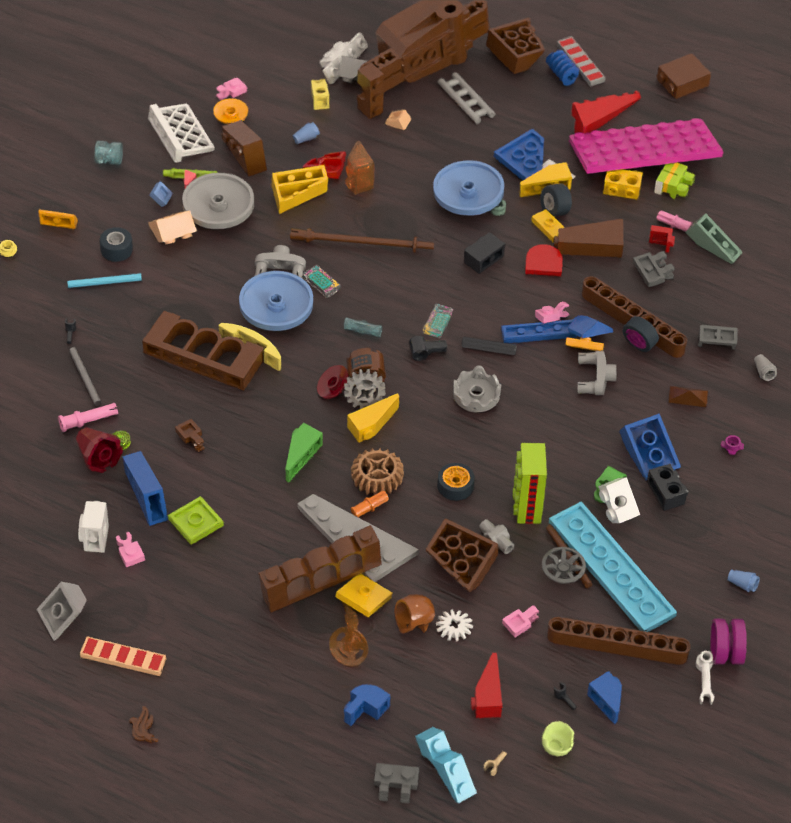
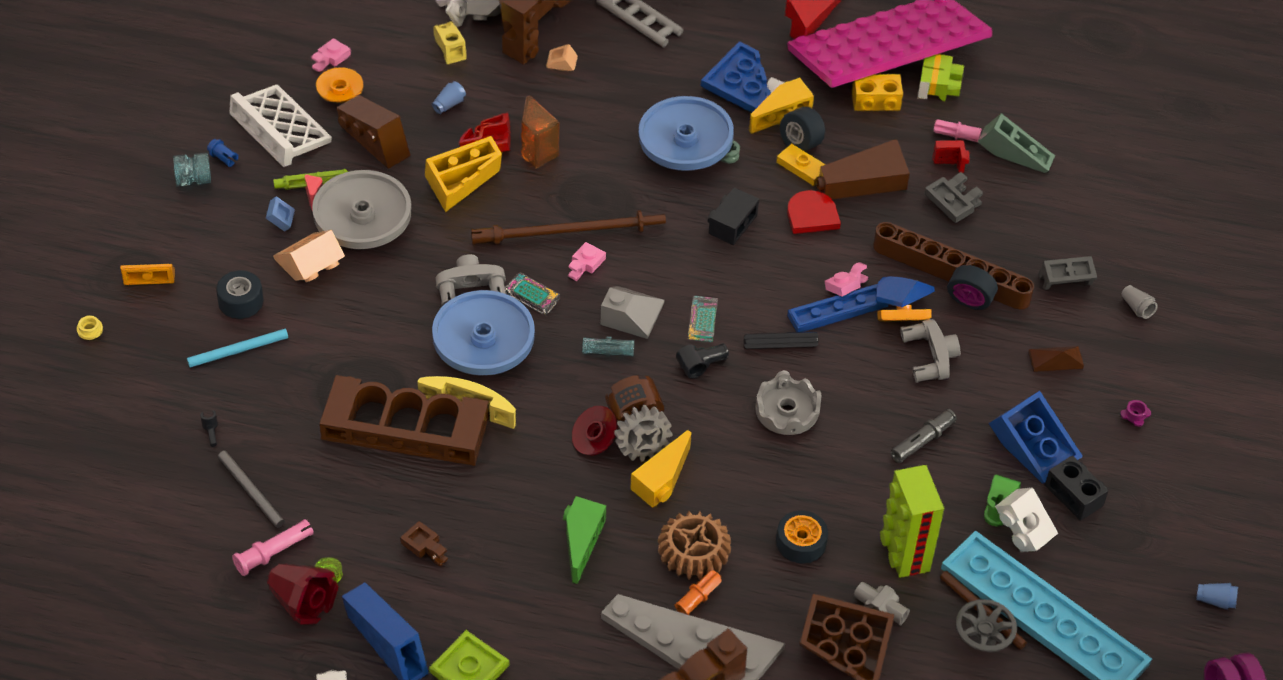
camera: 15 degrees left, 0 degrees up
none -> blue pin [207,139,238,167]
none -> bright pink plate [568,242,606,281]
none -> light grey slope [600,286,665,339]
none -> dark grey pin [890,409,957,464]

